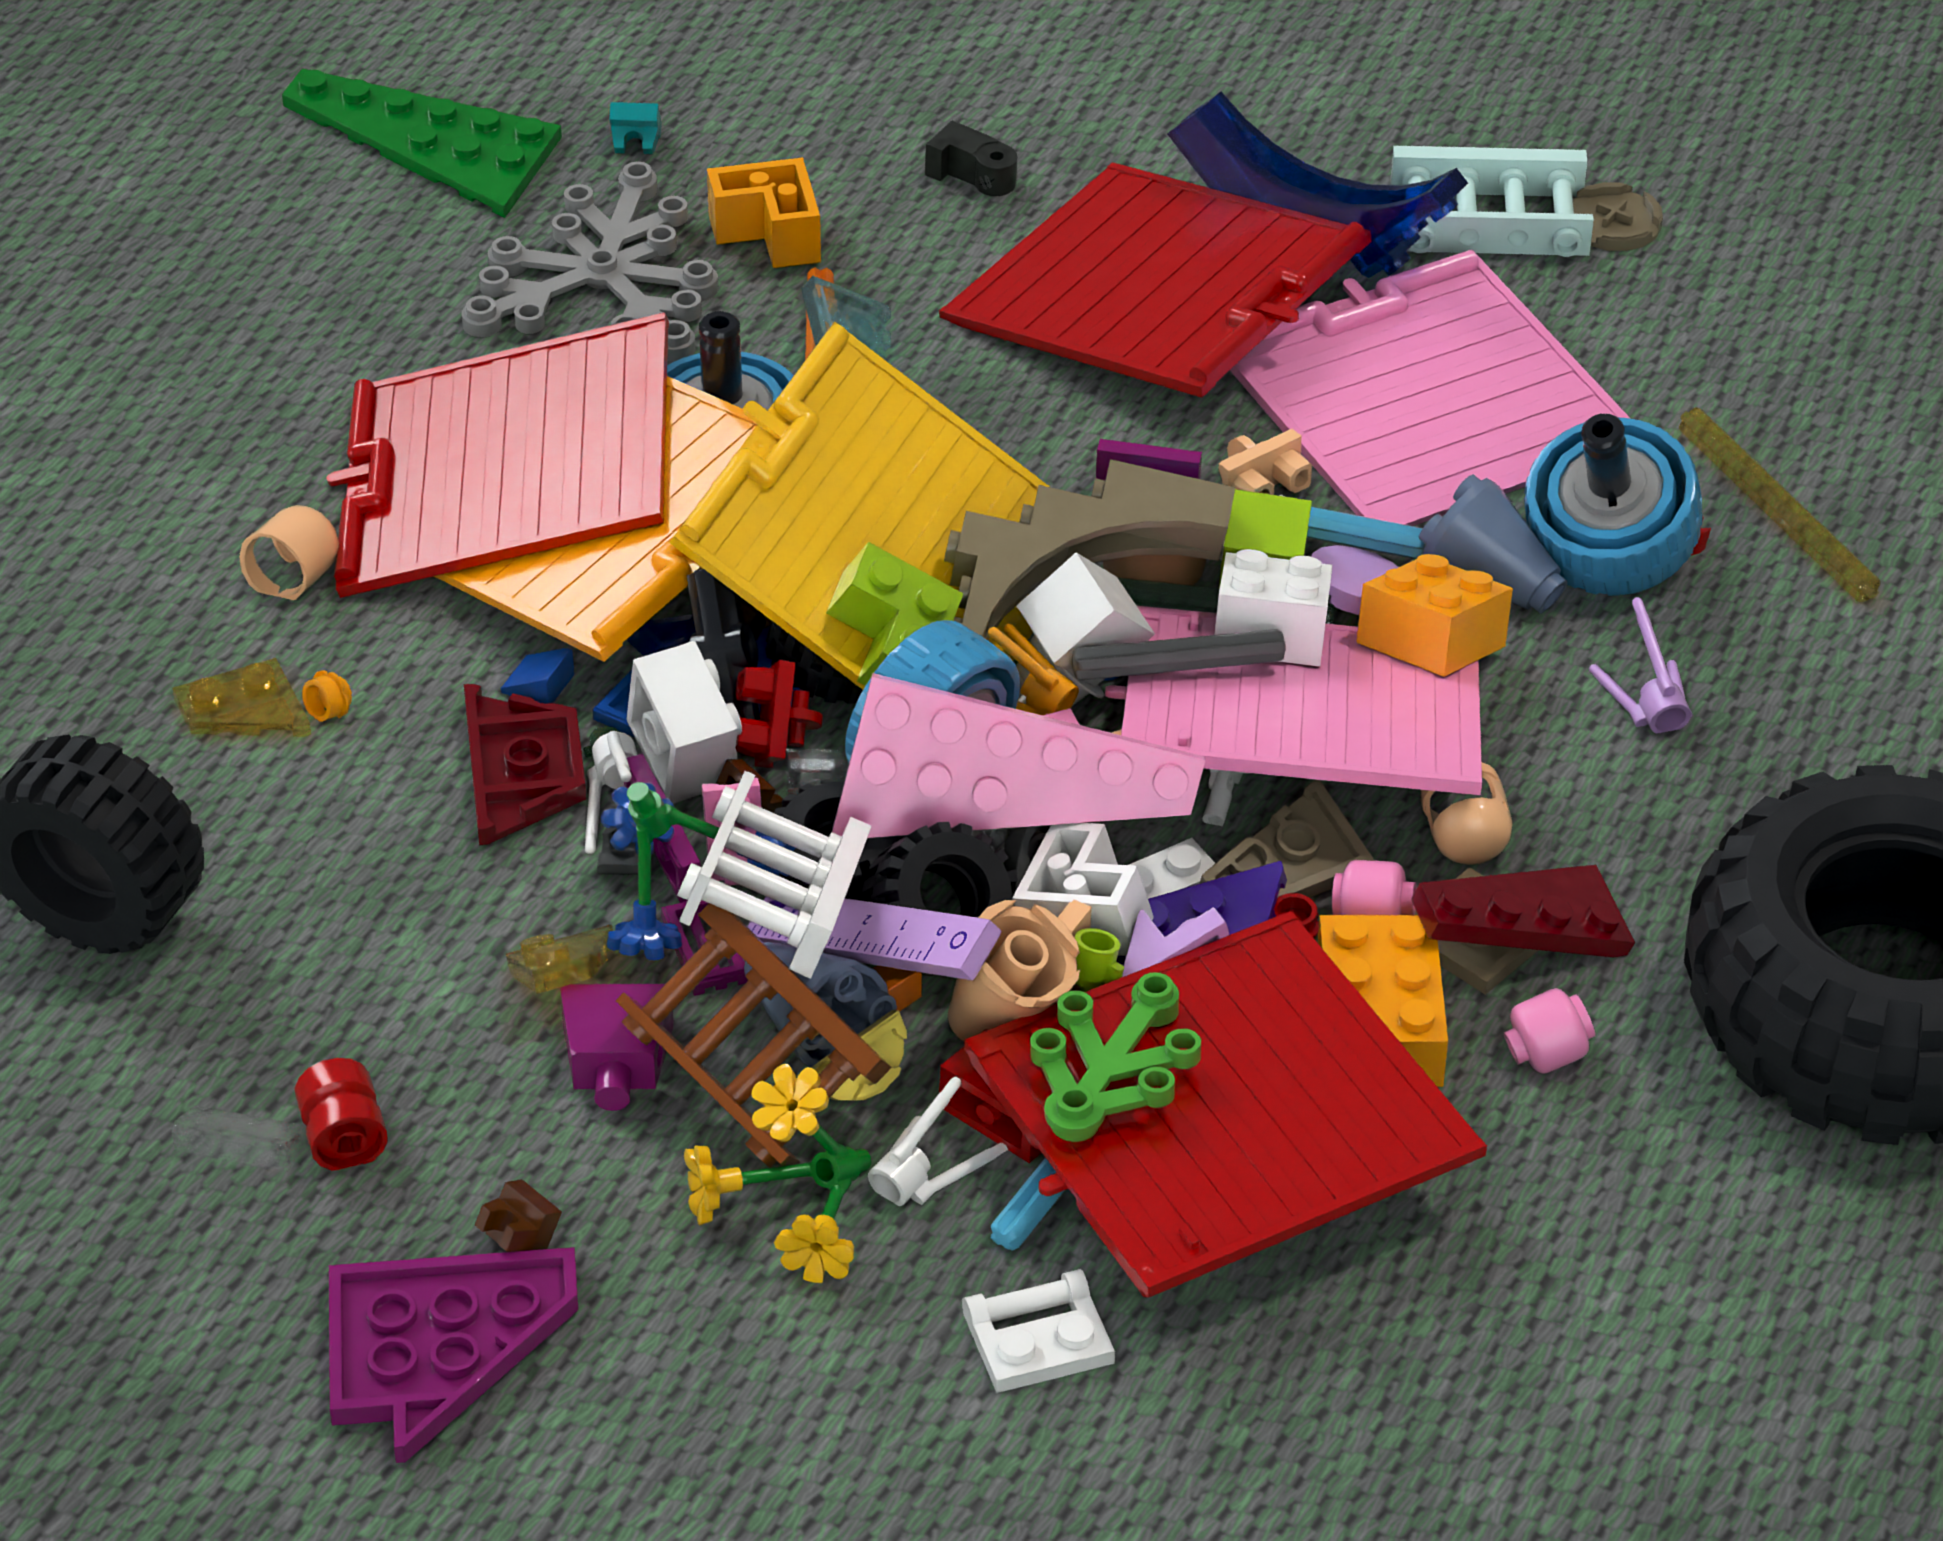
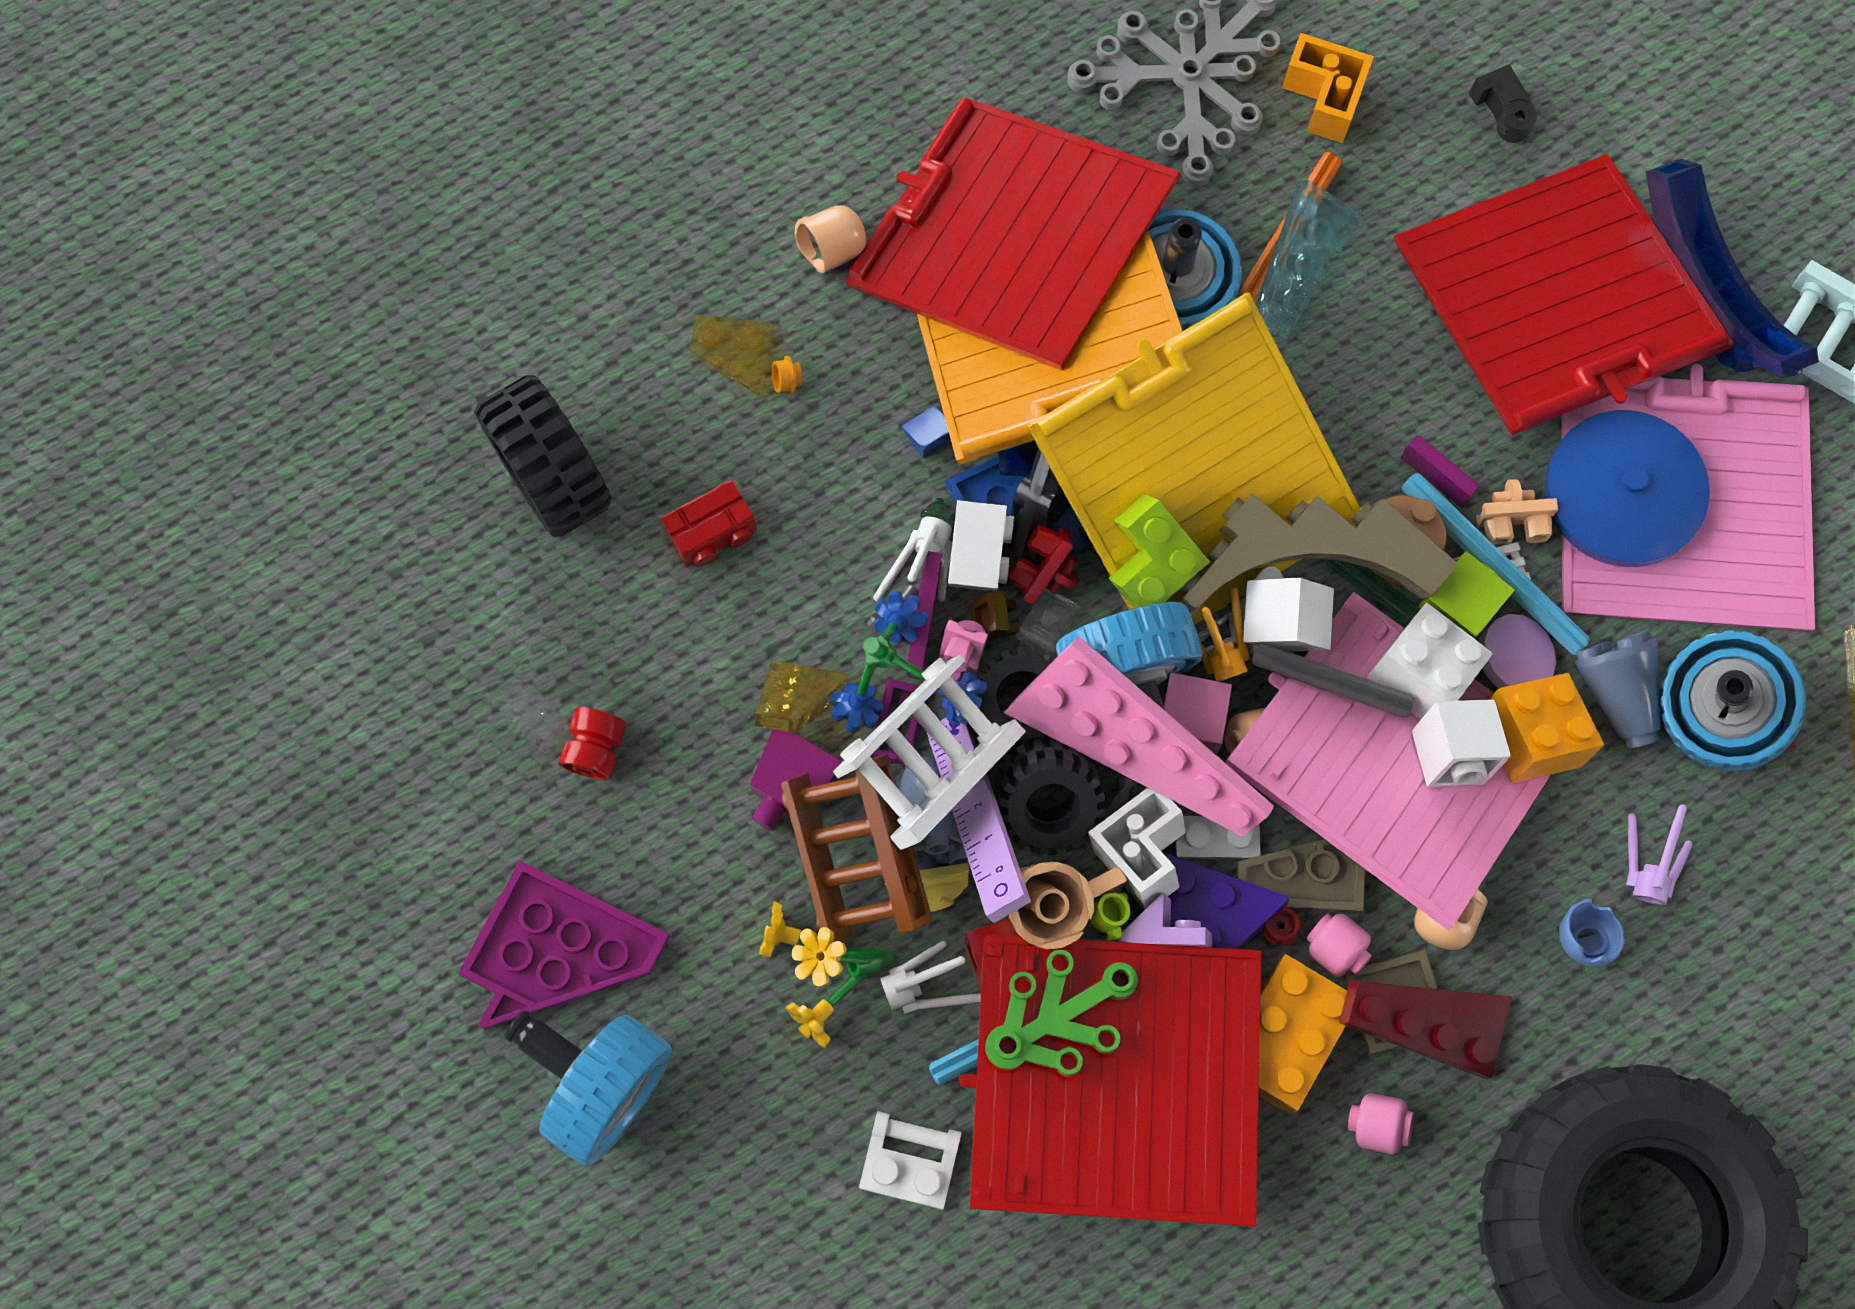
camera: 30 degrees right, 30 degrees up
dark red wing [464,684,587,846] -> none
reddish brown tile [475,1179,562,1252] -> none
none -> dark azure wheel [505,1011,672,1166]
none -> red brick [660,480,757,568]
none -> white head [1412,700,1511,787]
none -> blue dish [1545,410,1710,567]
none -> medium blue hair [1559,899,1625,967]

